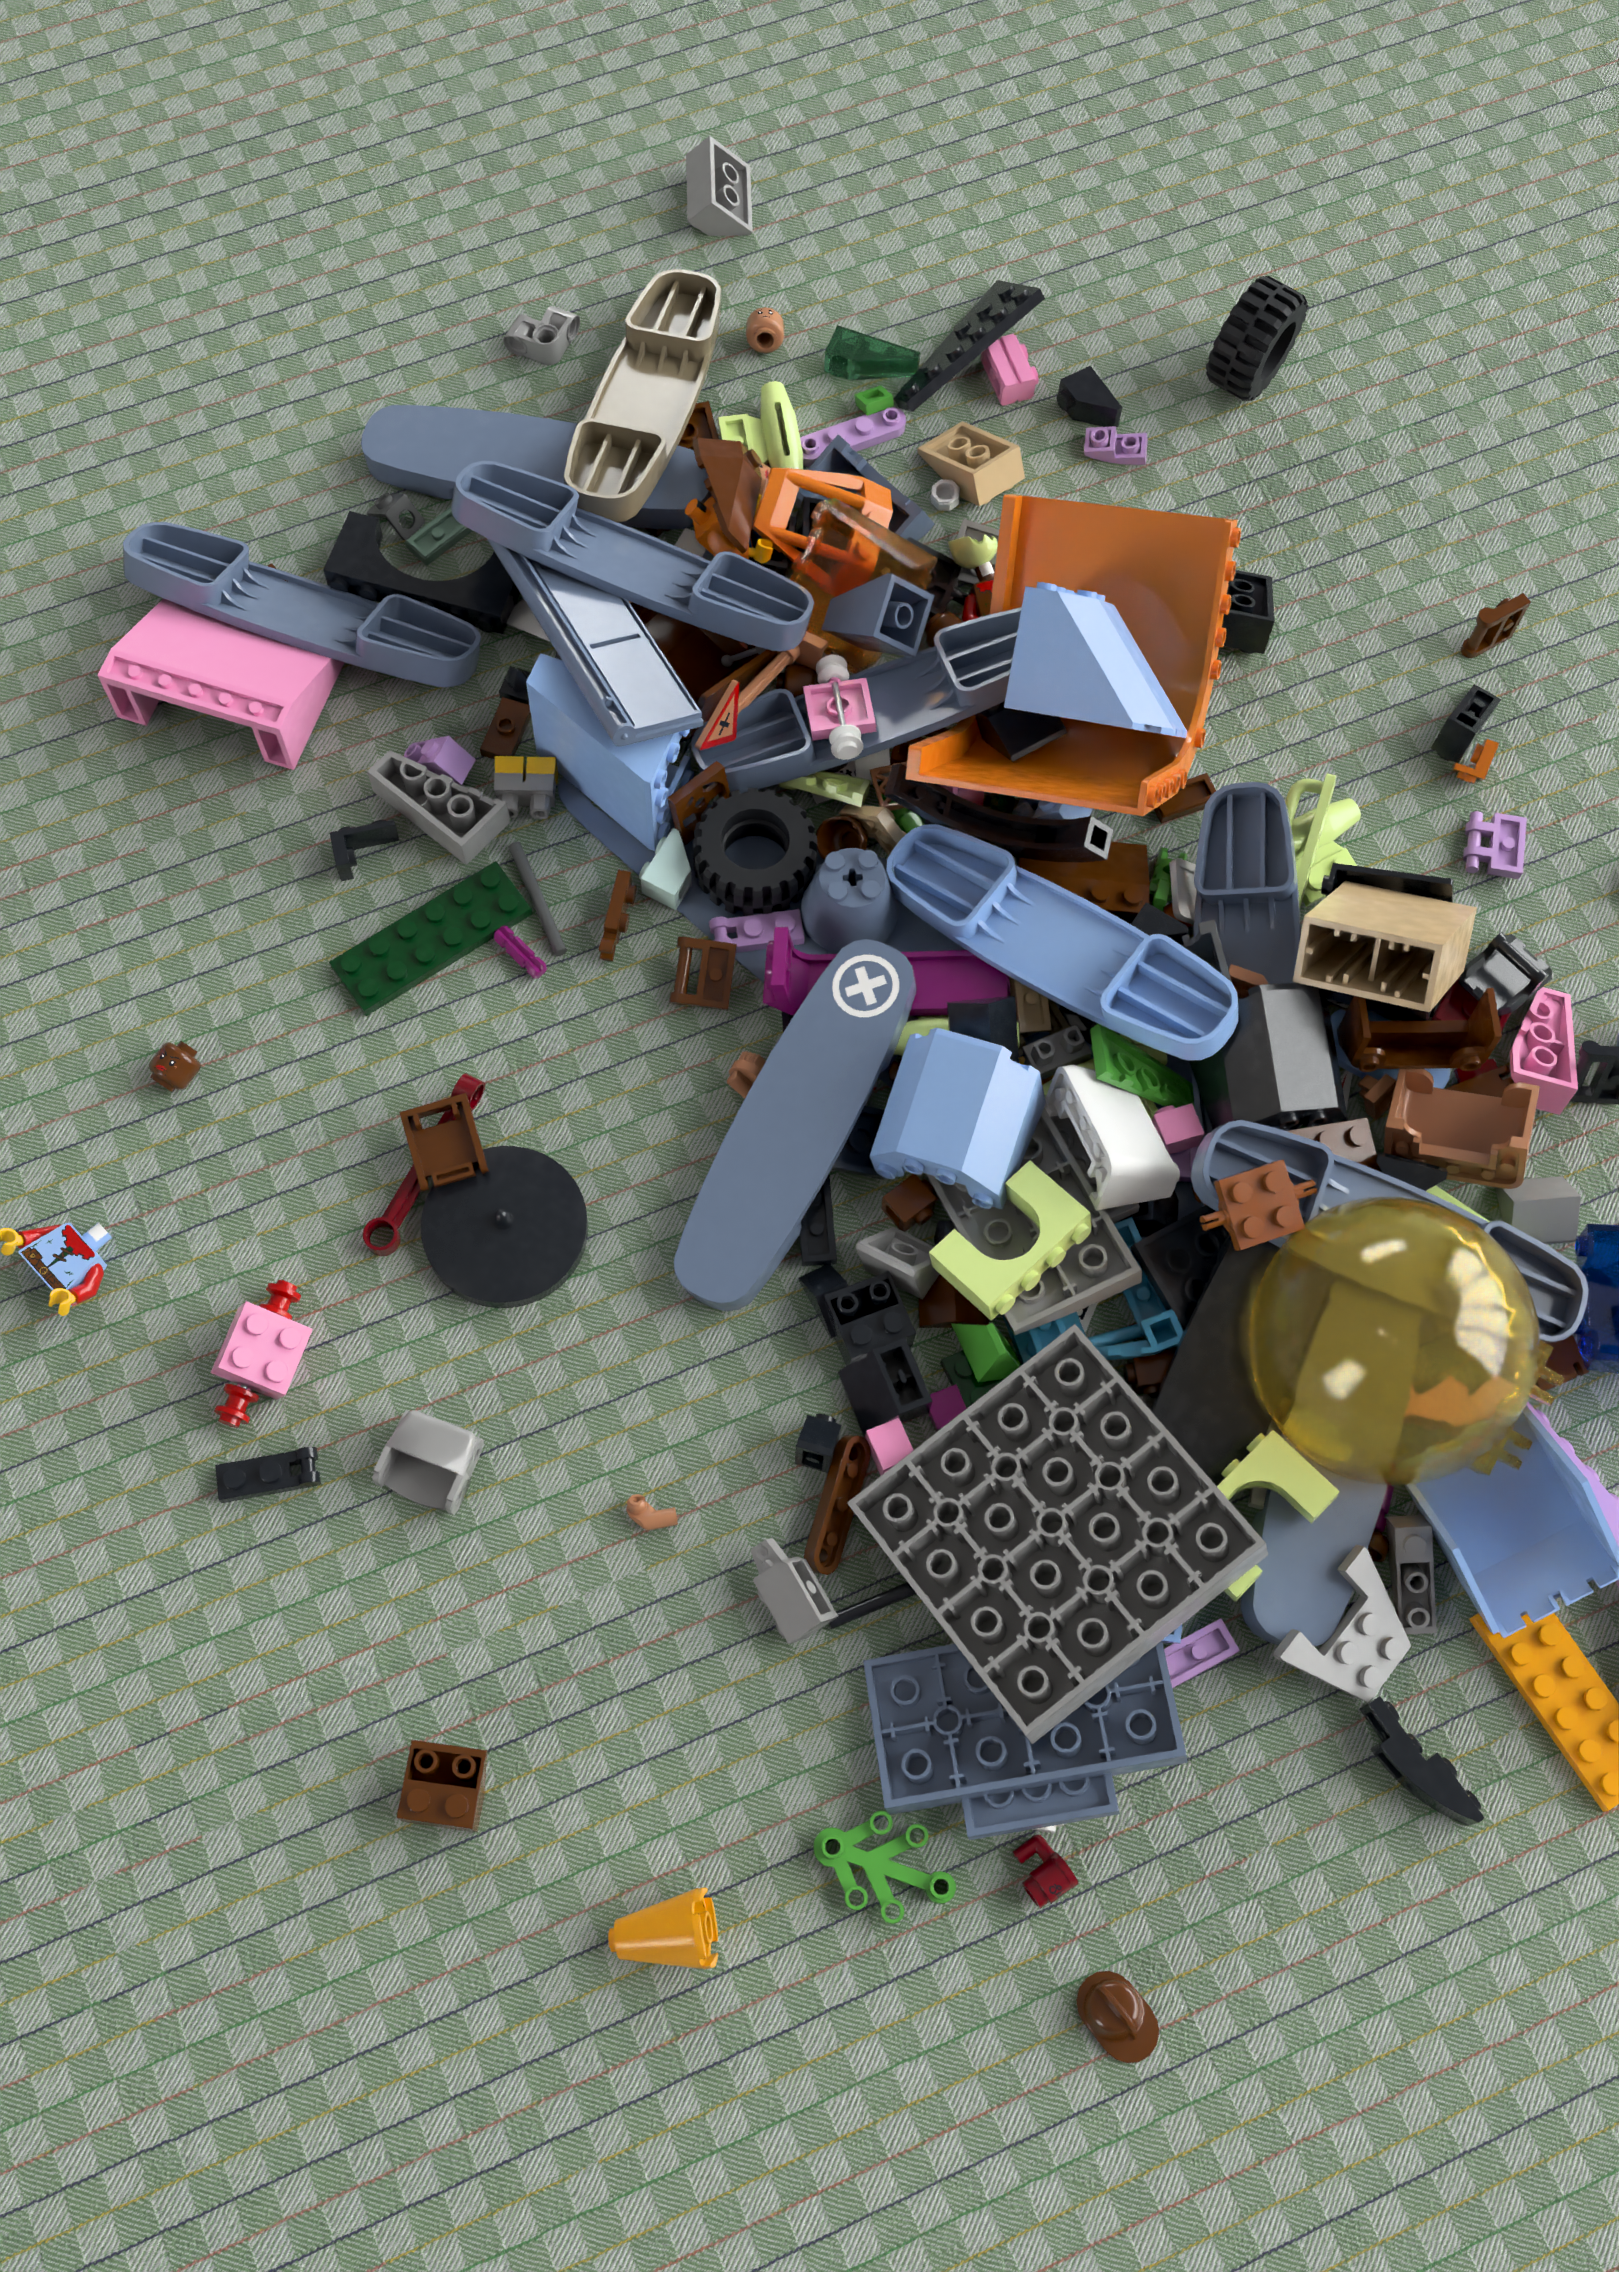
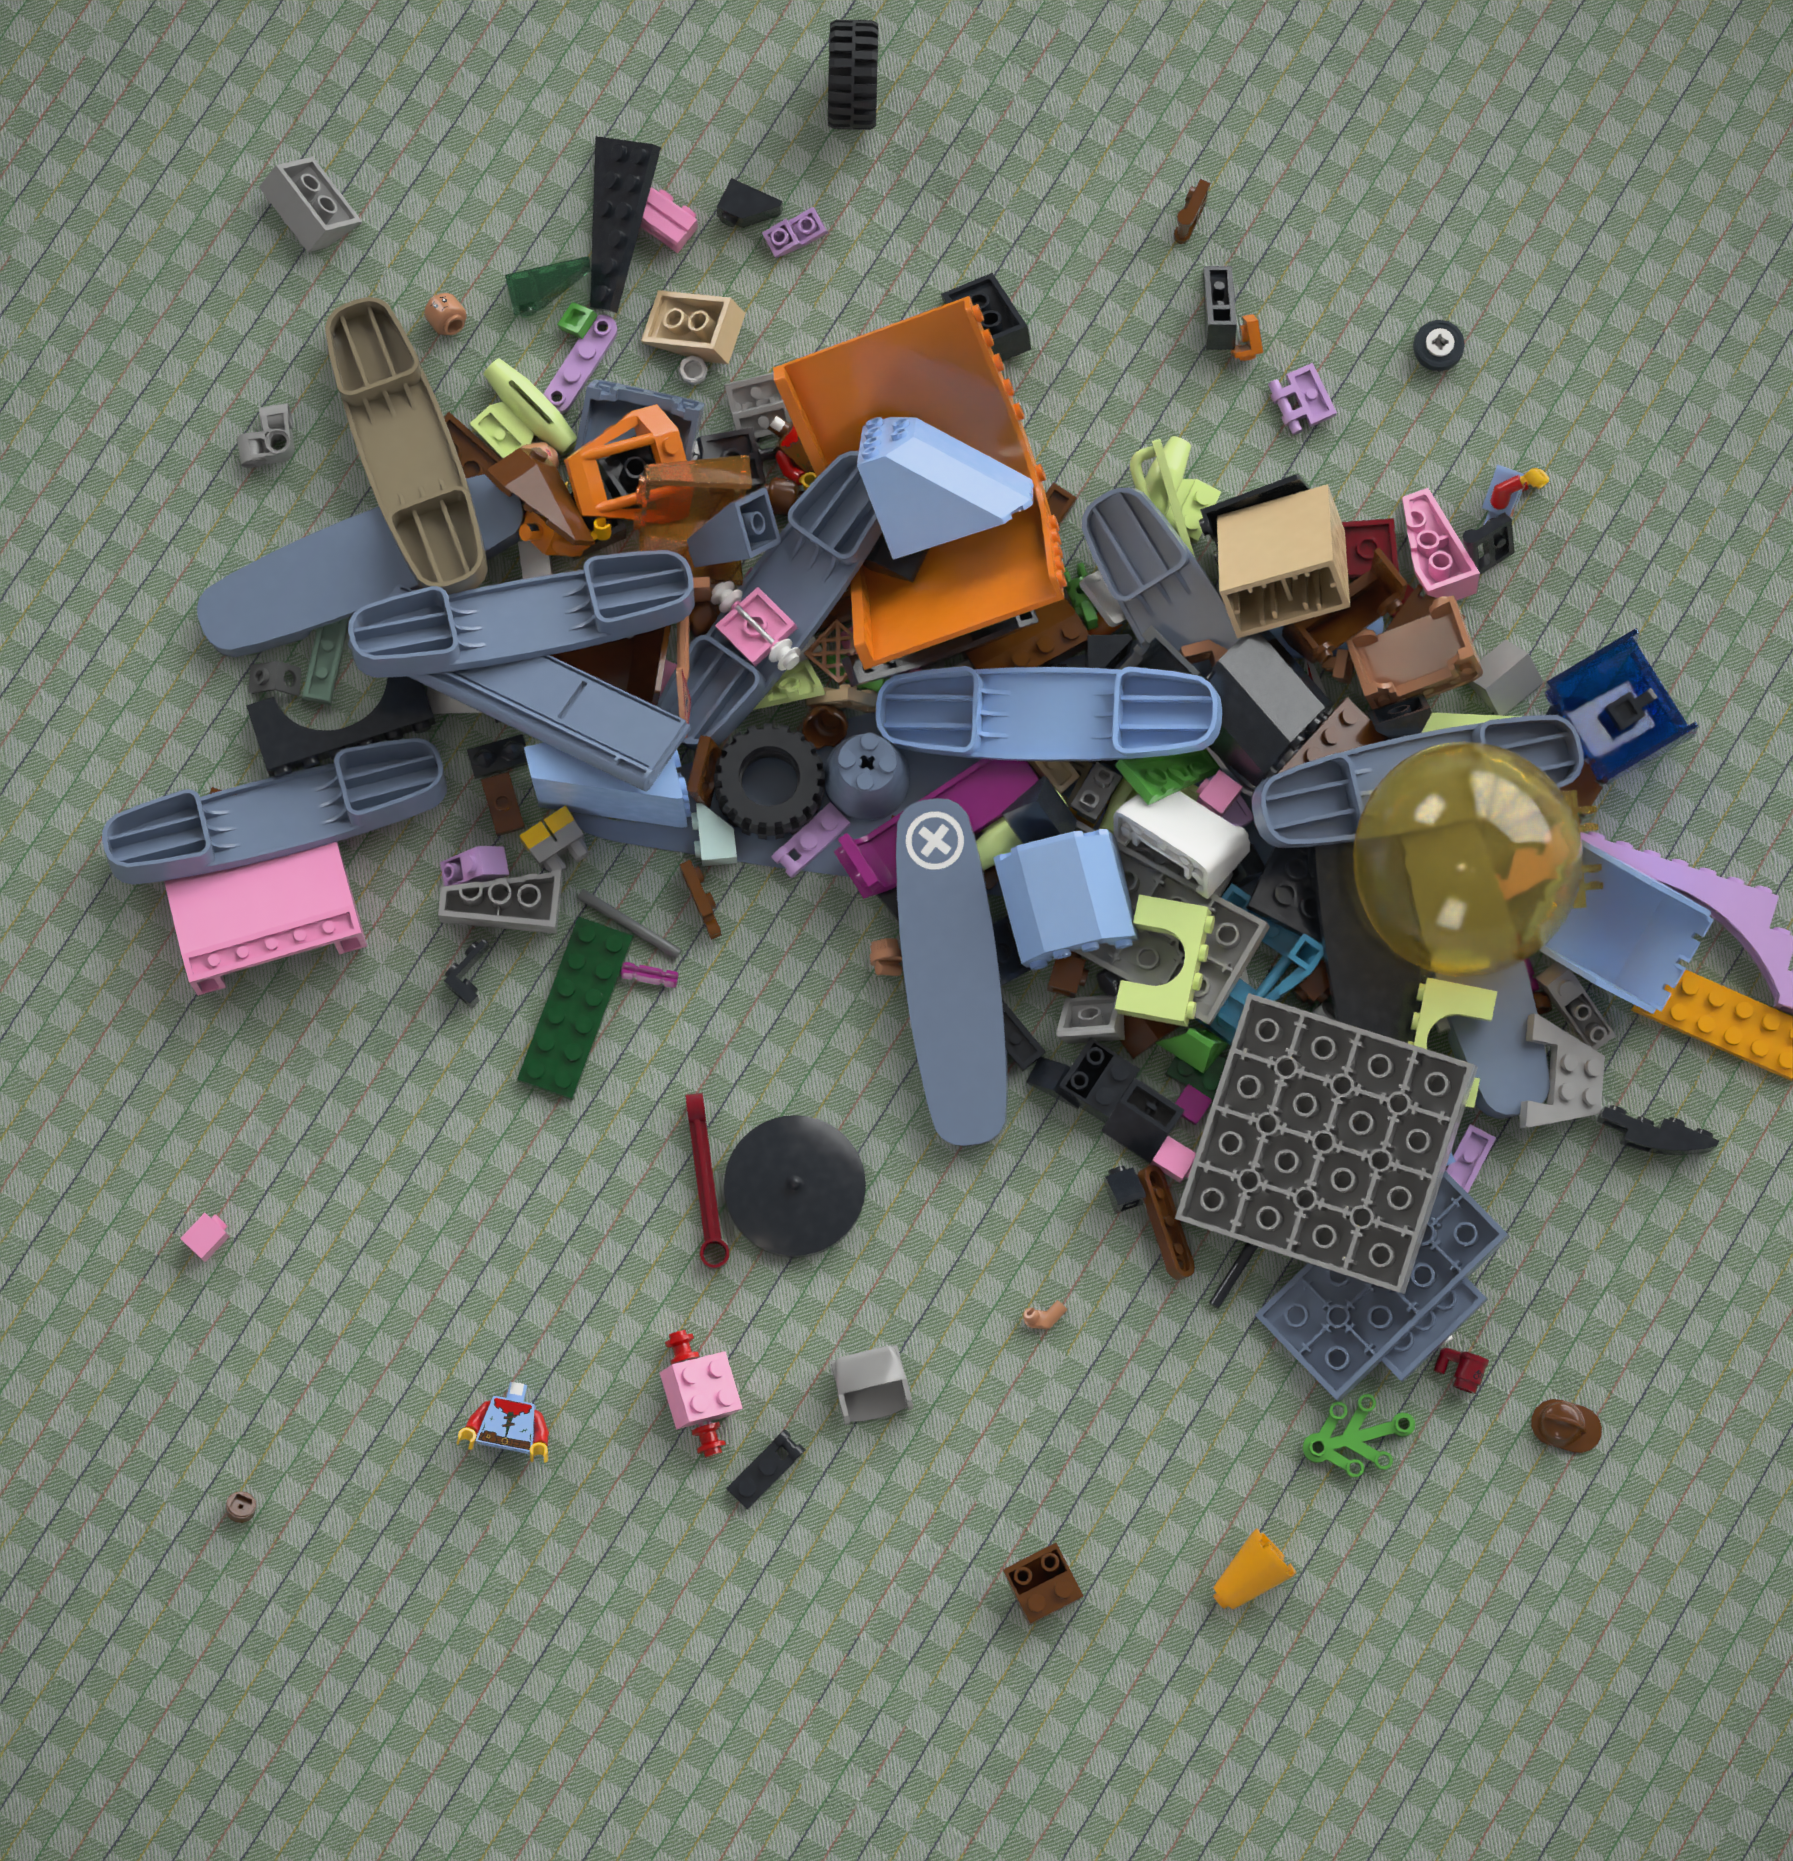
camera: 35 degrees left, 10 degrees up
reddish brown head [149,1040,201,1092] -> none
reddish brown container [399,1093,489,1191] -> none
reddish brown plate [669,937,737,1011] -> none
light grey hinge [750,1538,838,1644] -> none
yellowish green hair [948,535,998,569] -> none
dark orange plate [1200,1159,1317,1251] -> none
black shield [1459,932,1552,1016] -> none

